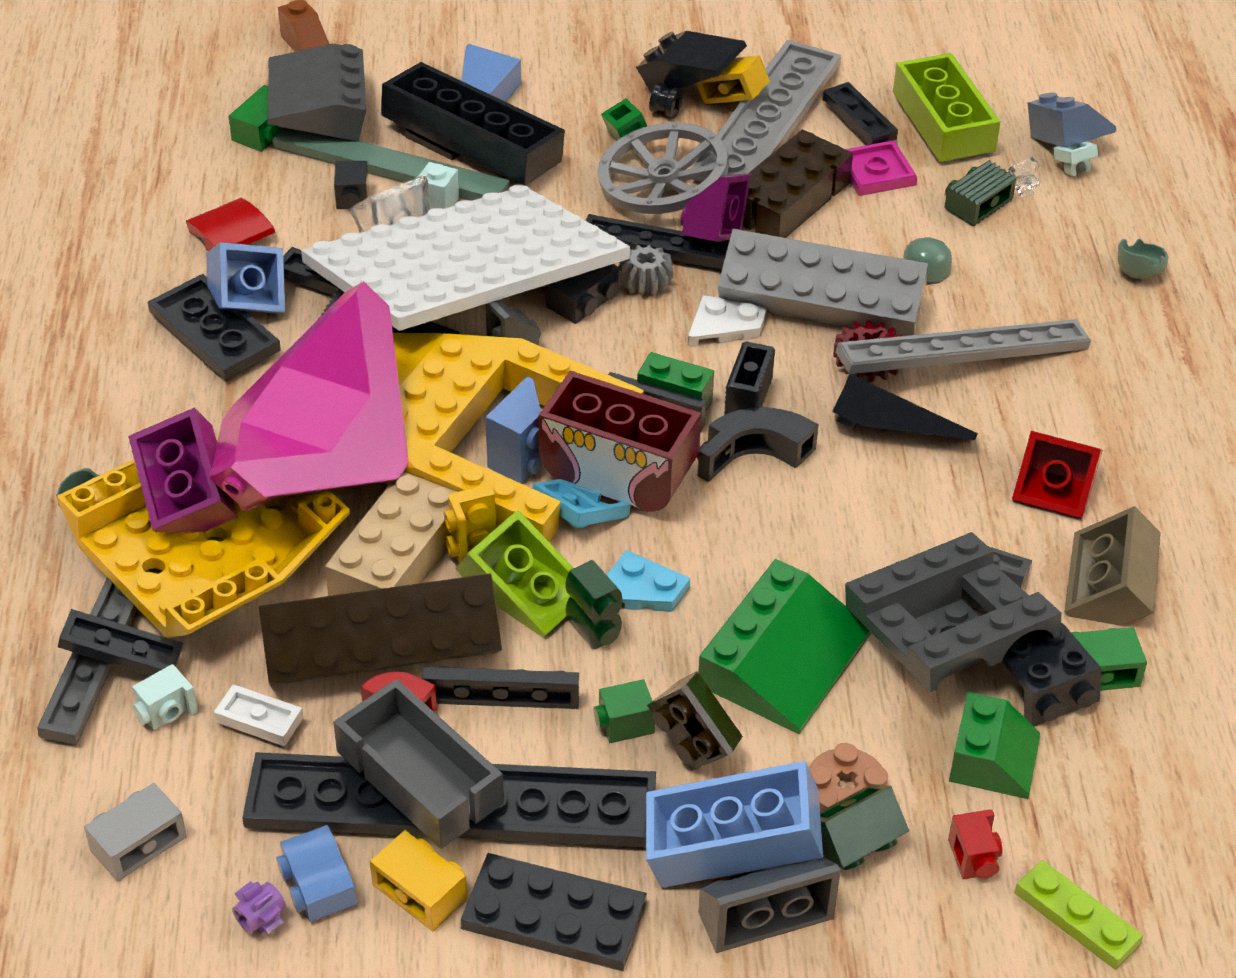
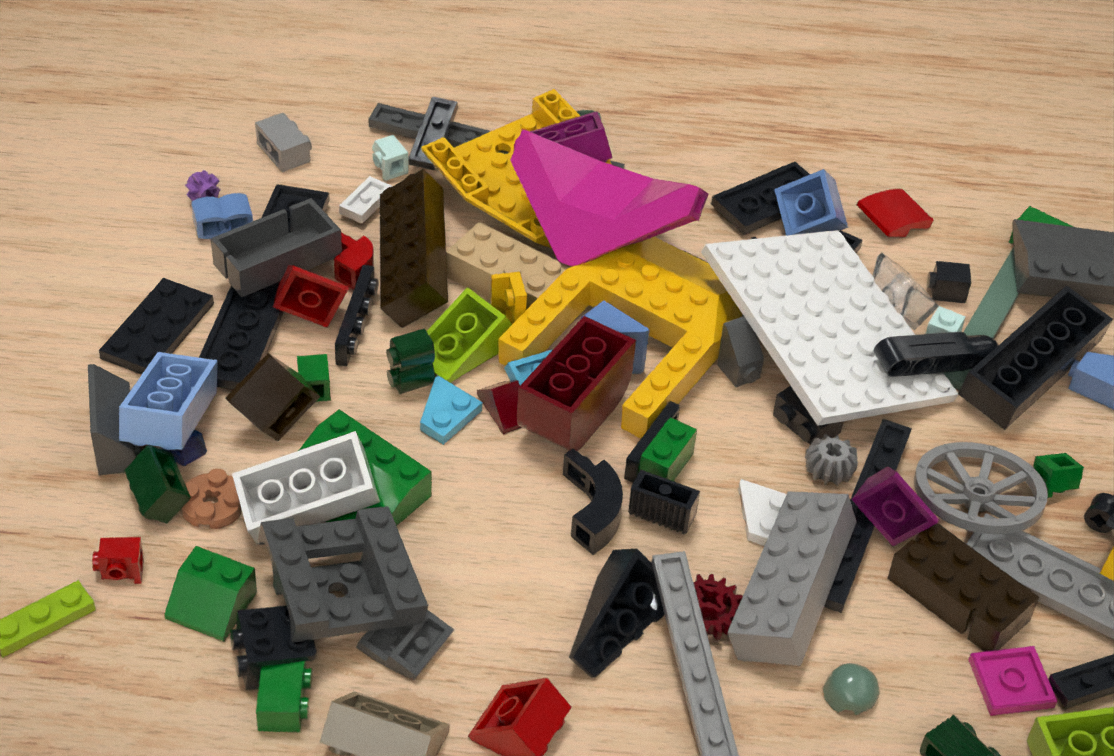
camera: 95 degrees right, 0 degrees up
yellow brick [370,830,467,932] -> none
none -> white brick [232,431,380,545]
none -> red slope [273,265,349,328]
none -> dark red slope [477,380,522,434]
none -> black piece [873,332,998,377]

